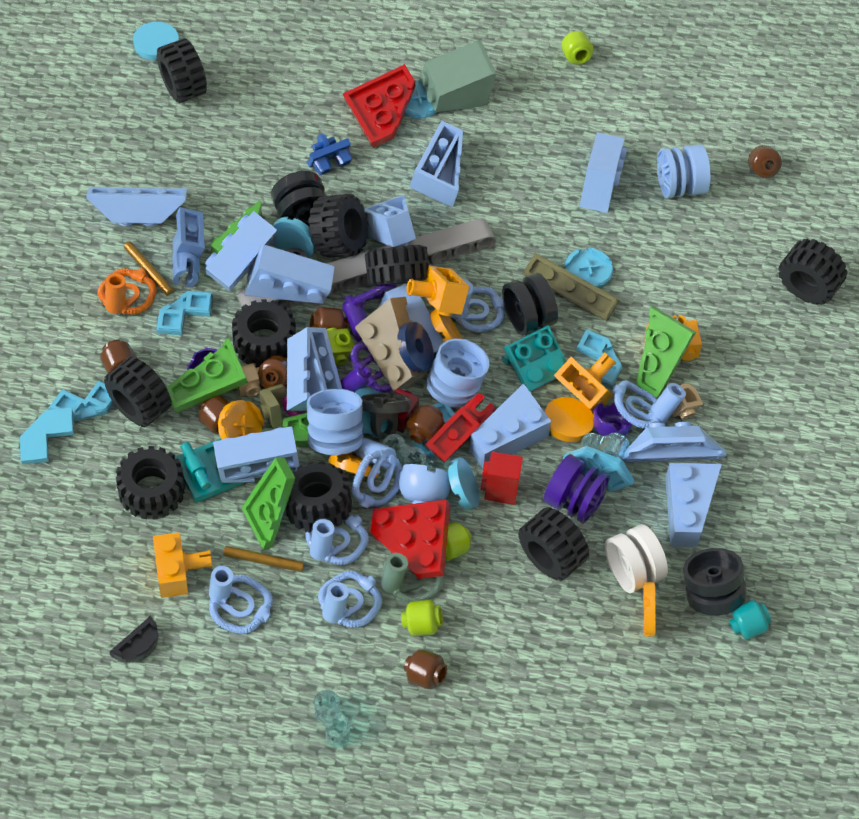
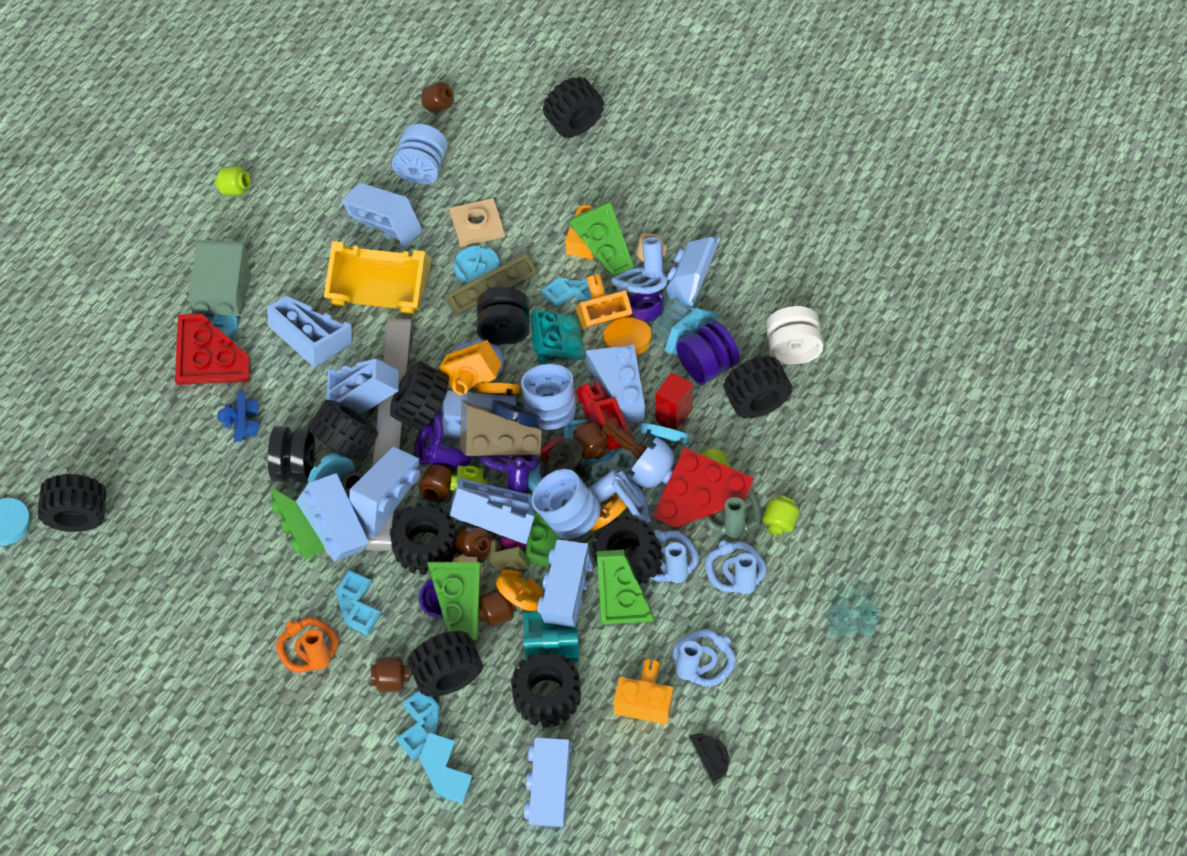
camera: 60 degrees left, 0 degrees up
light blue wedge [87,187,187,226] -> none
pearl gold bar [124,241,174,296] -> none
medium blue plate [172,207,205,287] -> none
pearl gold bar [223,546,305,572] -> none
reddish brown head [404,650,447,689] -> none
light orange tile [643,582,655,637] -> none
light blue wedge [665,463,722,547] -> none
black wheel [683,548,747,616] -> none
teal head [729,600,772,640] -> none
none -> yellow windscreen [324,241,432,315]
none -> tan piece [449,198,505,247]
none -> light blue wedge [524,738,572,828]
none -> reddish brown axle [602,419,647,459]

